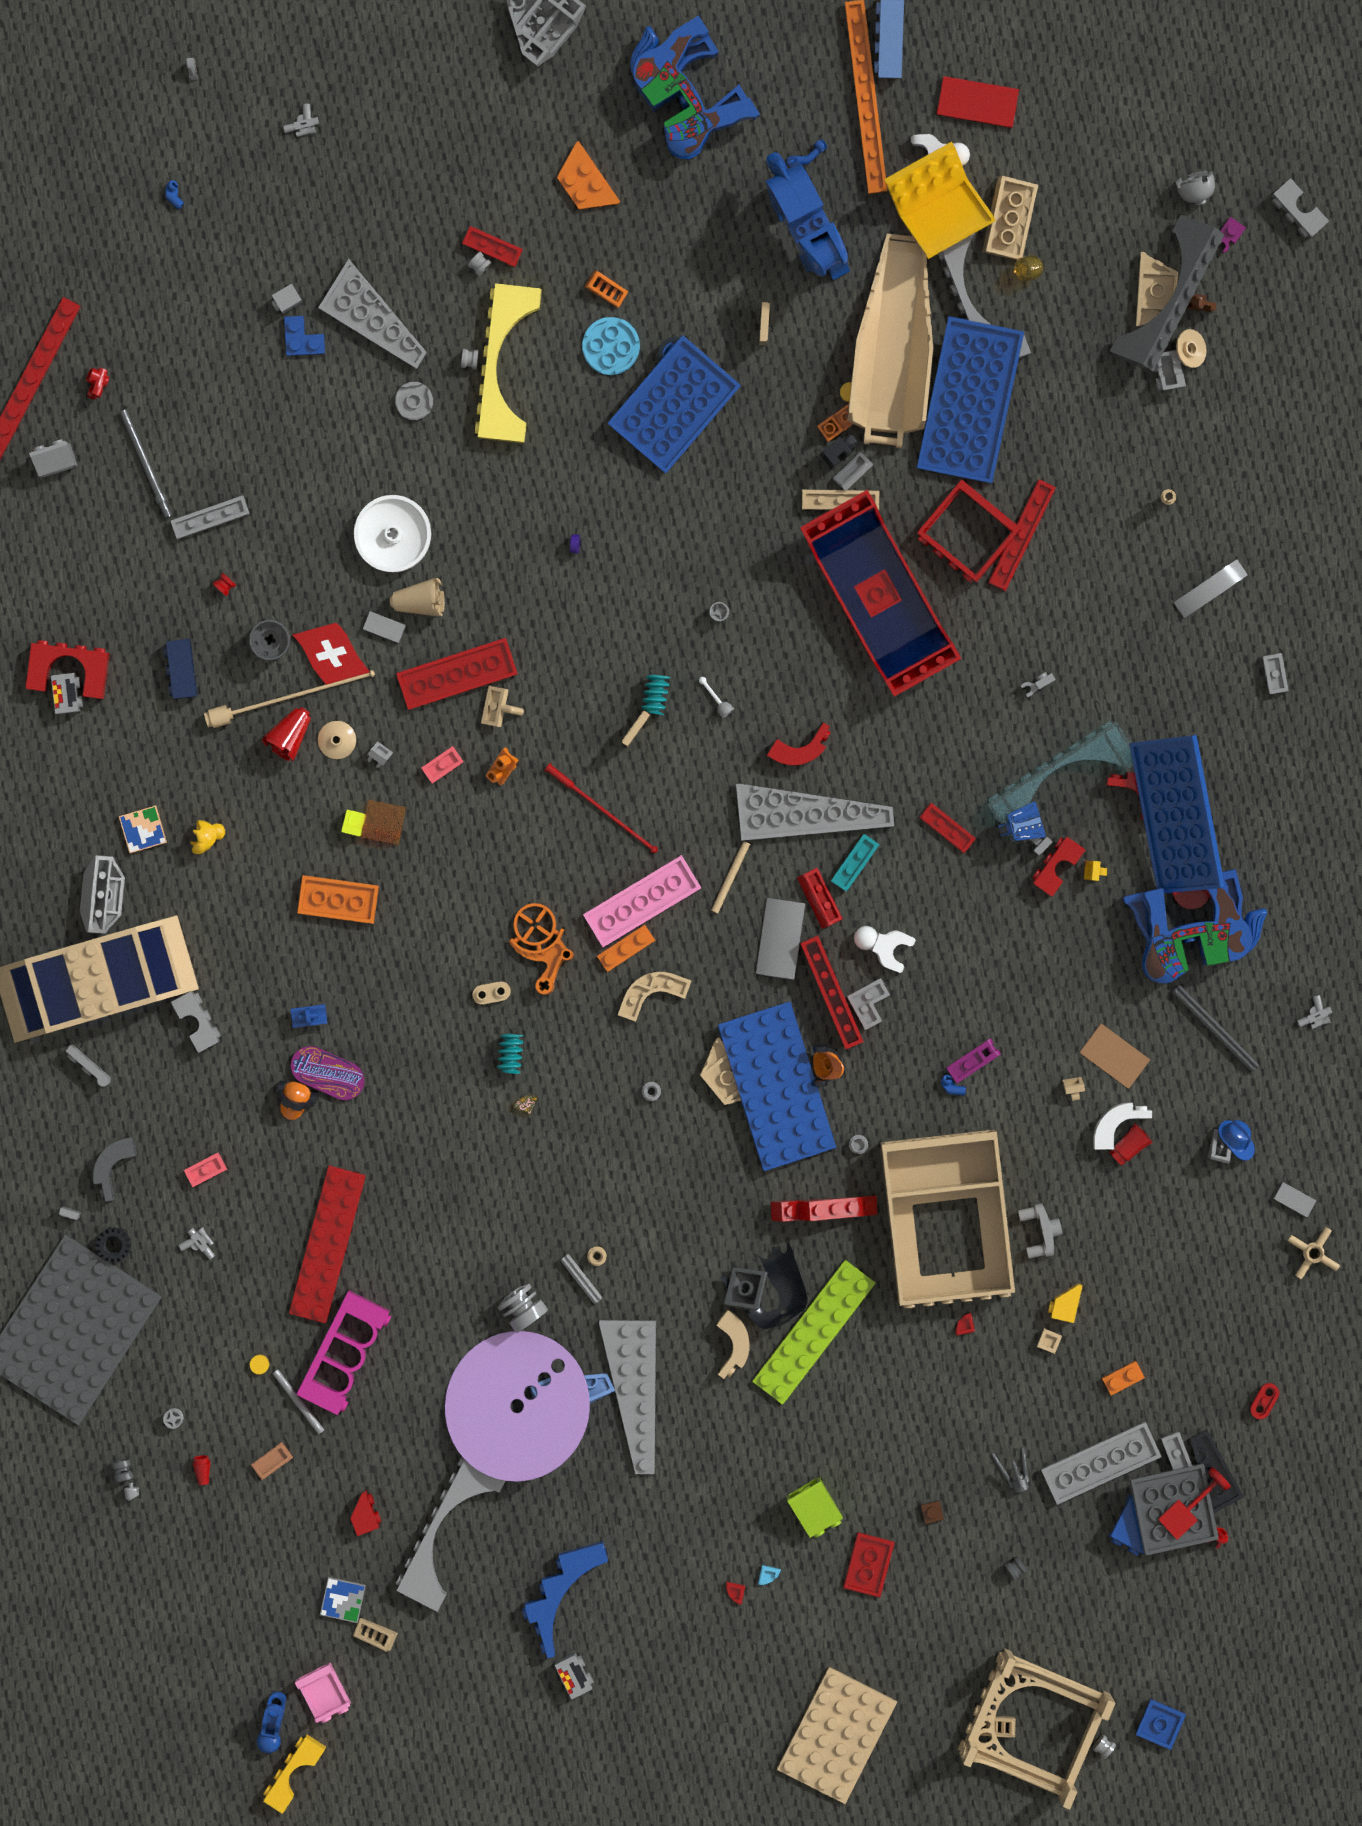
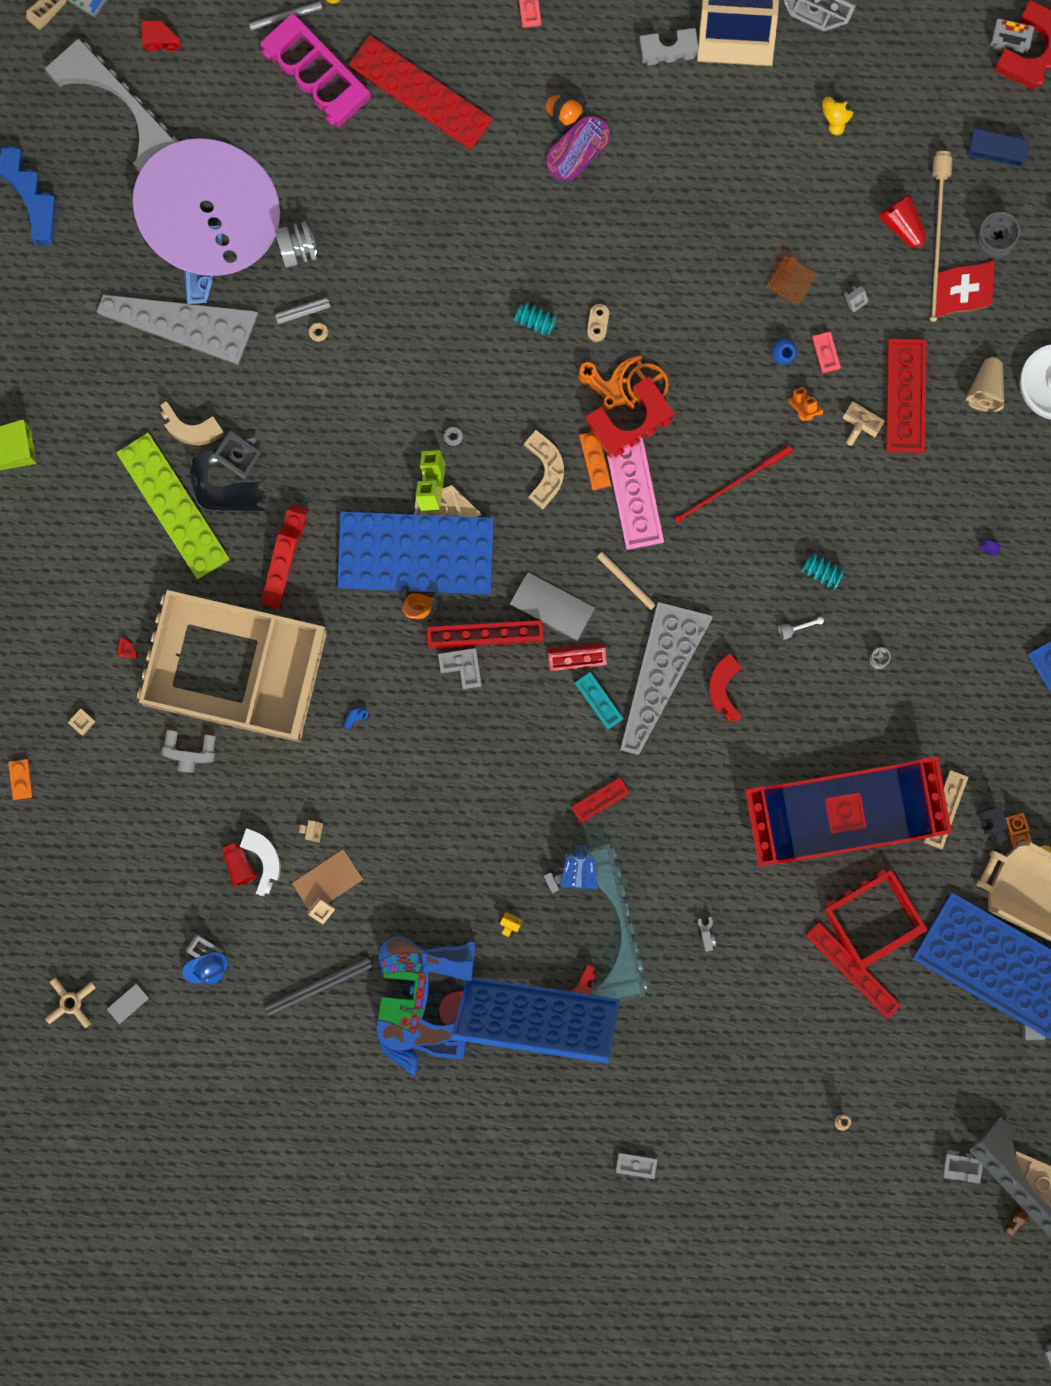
camera: 105 degrees right, 5 degrees down
tile [119,806,167,853] -> none
blue hips [290,1004,328,1028] -> none
orange plate [297,875,379,924] -> none
tan dish [318,721,356,759] -> none
neon yellow panel [341,810,366,837] -> none
light grey tile [363,611,406,643] -> none
clear yellow tile [513,1095,538,1115] -> none
tan tile [622,711,650,747] -> none
light grey tile [832,452,873,491] -> none
light grey plate [849,1135,868,1154] -> none
white piece [854,926,916,973] -> none
magenta plate [946,1038,1001,1083] -> none
red arch [1032,836,1085,897] -> none
yellow slope [1048,1283,1082,1323] -> none
light grey slope [1173,559,1247,618] -> none
tan dish [1176,329,1206,368] -> none
light grey piece [1297,995,1332,1029] -> none
none -> tan plate [307,897,335,924]
none -> lime arch [416,450,446,511]
none -> red arch [585,376,674,458]
none -> blue piece [771,338,797,365]

